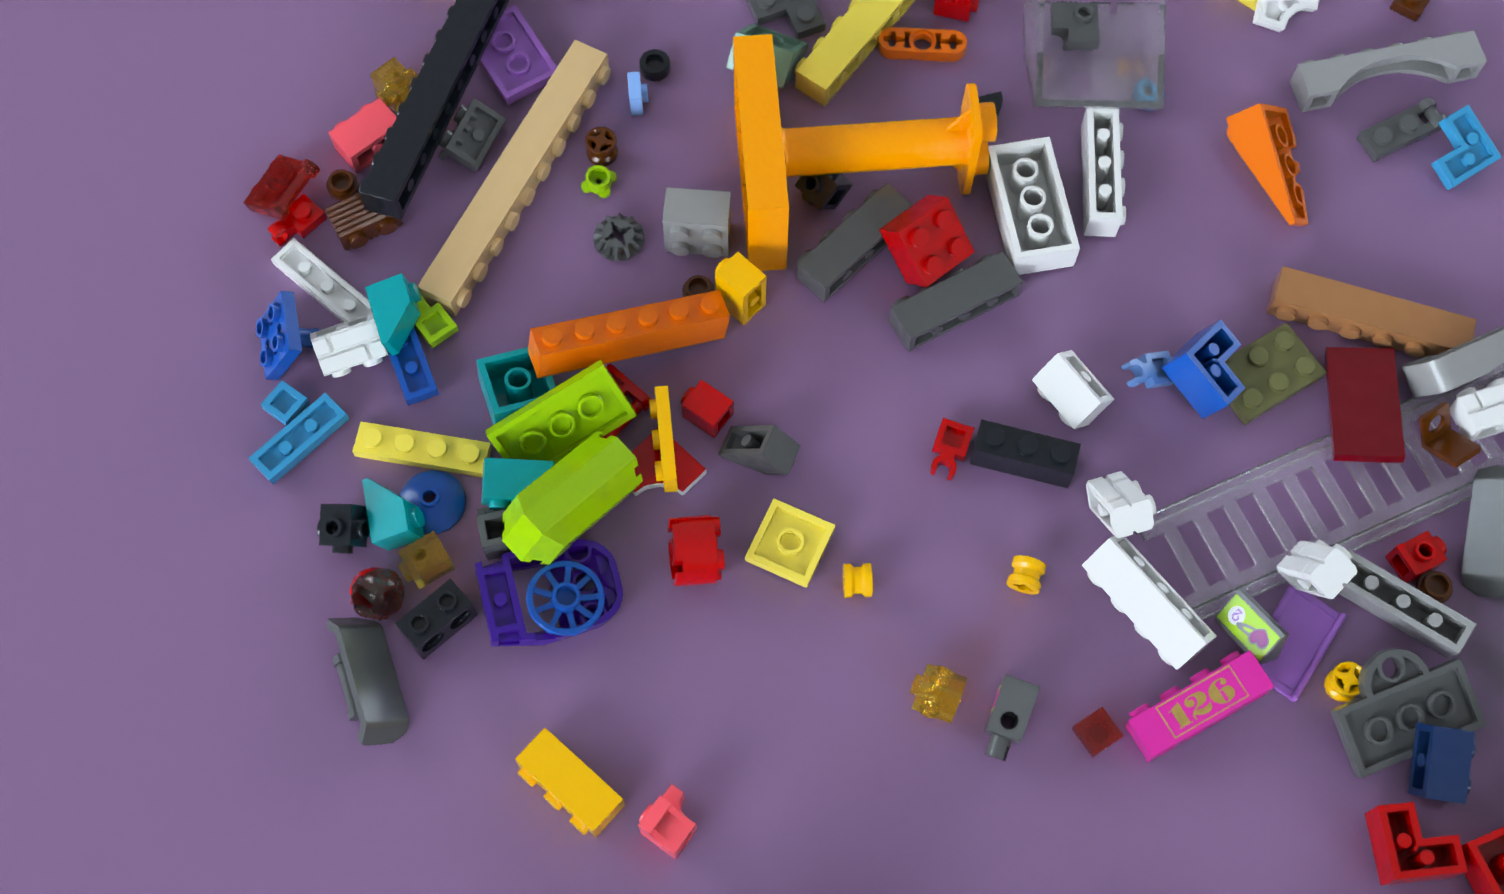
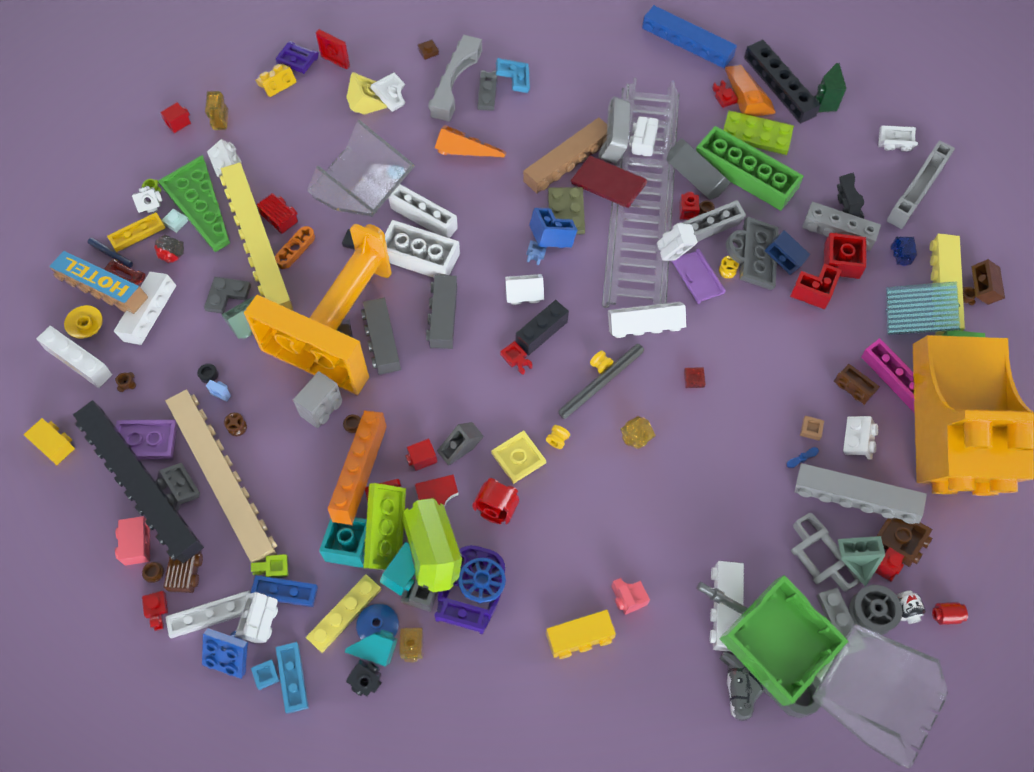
camera: 60 degrees left, 5 degrees down
clear red plate [243,154,320,220] -> none
dark grey piece [326,617,409,746] -> none
clear smoke piece [349,567,405,621] -> none
teal slope [365,273,421,356] -> none
clear yellow brick [369,57,418,114] -> none
black brick [395,578,478,659] -> none
lime plate [581,165,617,198] -> none
dark grey gear [593,212,644,261] -> none
yellow plate [649,386,678,492] -> none
yellow brick [715,252,766,326] -> none
red brick [879,195,975,288] -> none
dark grey torso [984,675,1040,761] -> none
dark grey brick [1050,2,1100,51] -> none
white brick [1086,471,1156,539] -> none
dark pink brick [1125,650,1275,763] -> none
slope [1215,588,1289,665] -> none
reddish brown bracket [1419,401,1481,468] -> none
none -> dark grey axle [558,344,644,419]

